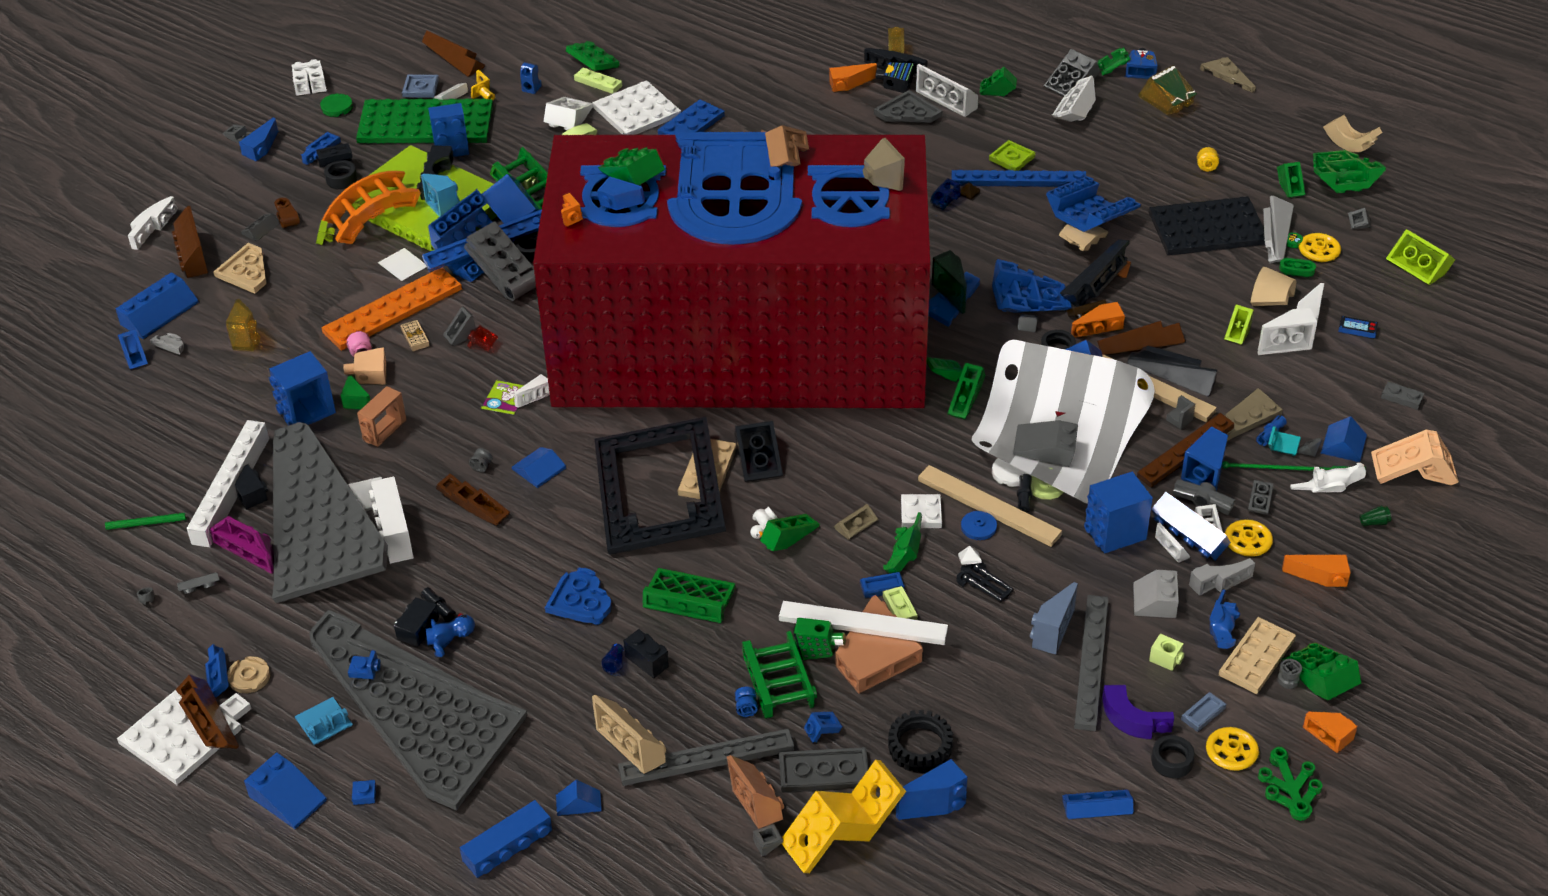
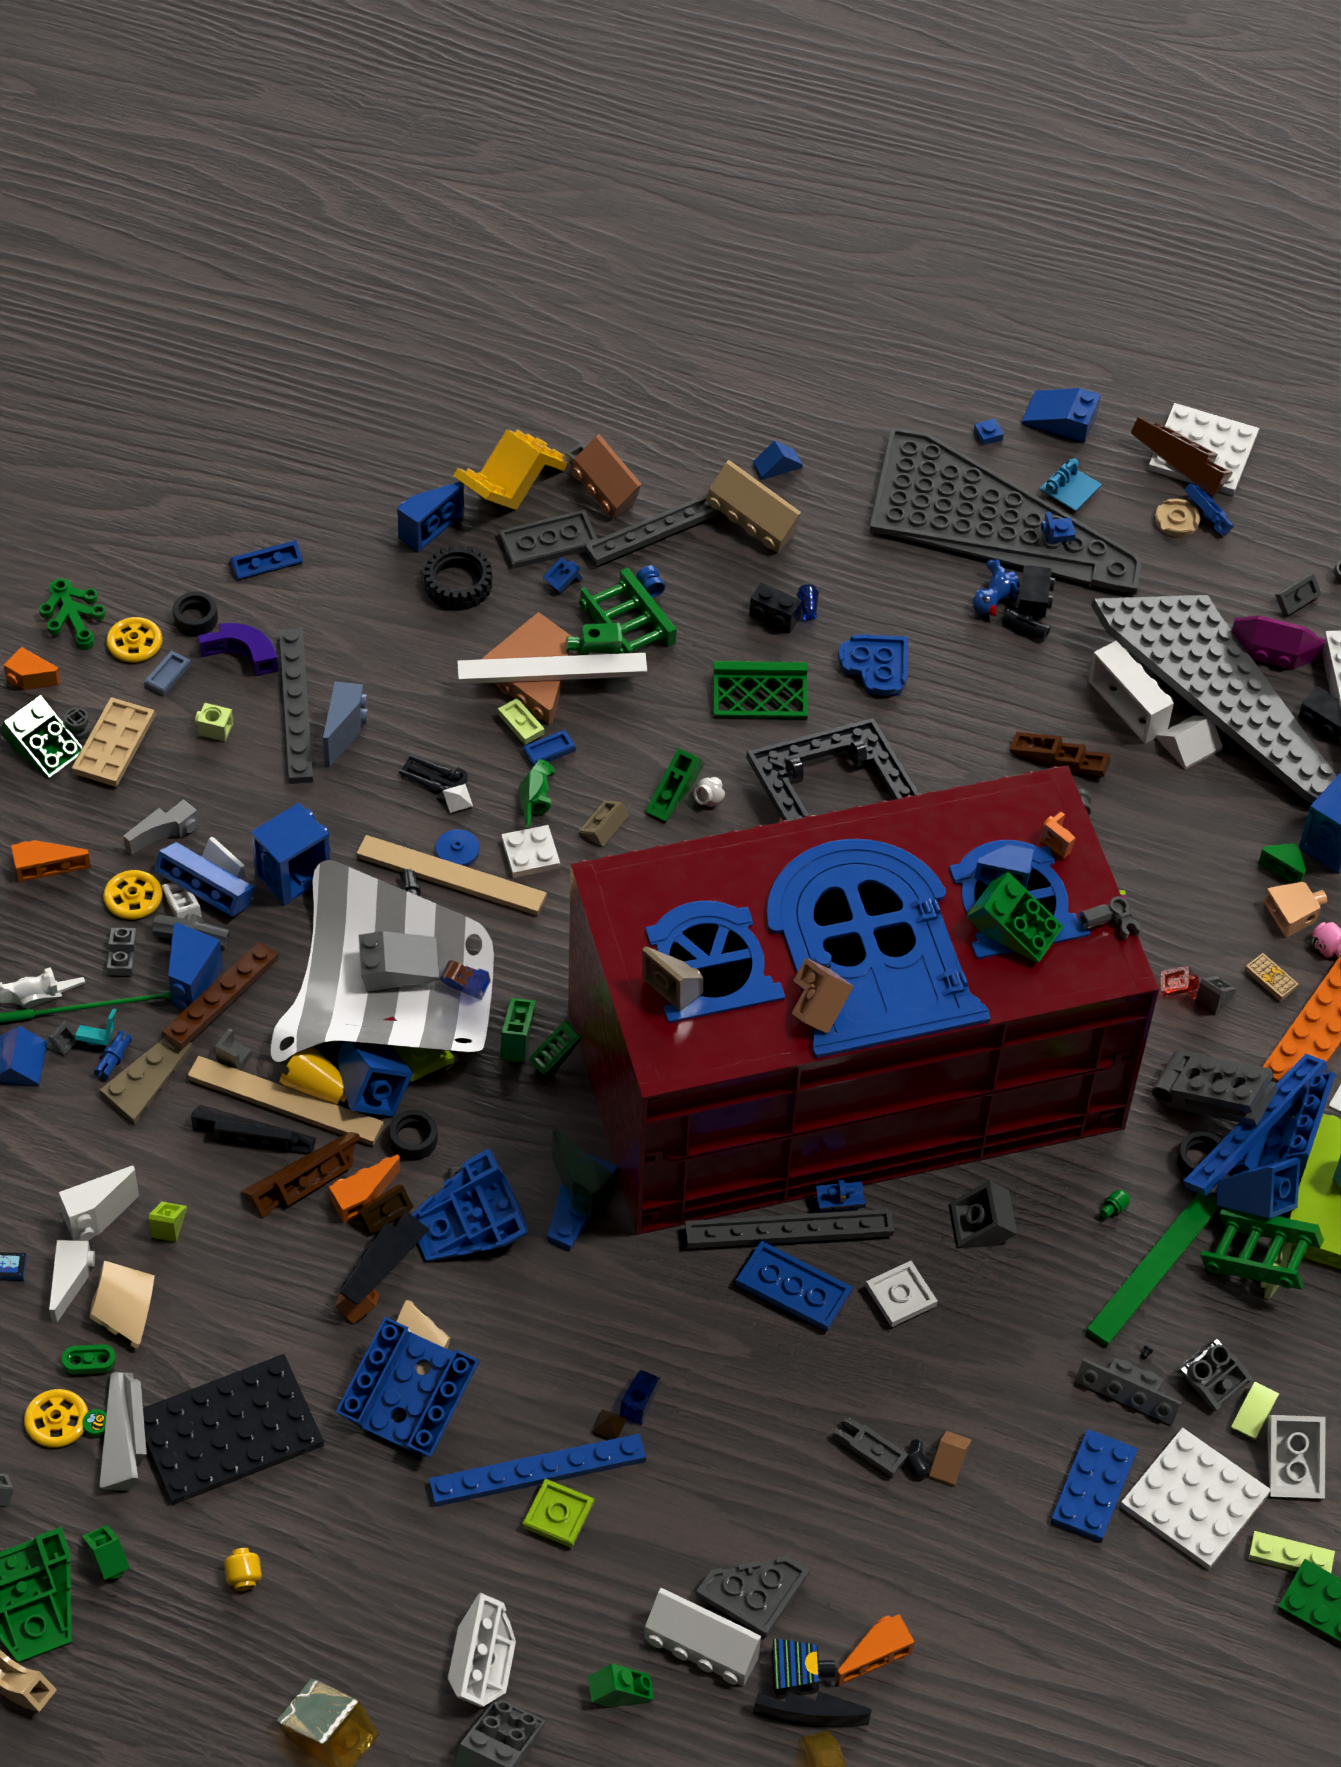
camera: 160 degrees right, 10 degrees up
white plate [220,693,251,721] -> none
nougat window [357,386,406,447] -> none
blue brick [459,800,552,878] -> none
light grey slope [1133,570,1179,618] -> none
blue animal [1210,590,1240,649] -> none
none -> clear blue leg [440,960,491,1000]
none -> dark grey bar [1079,896,1141,940]

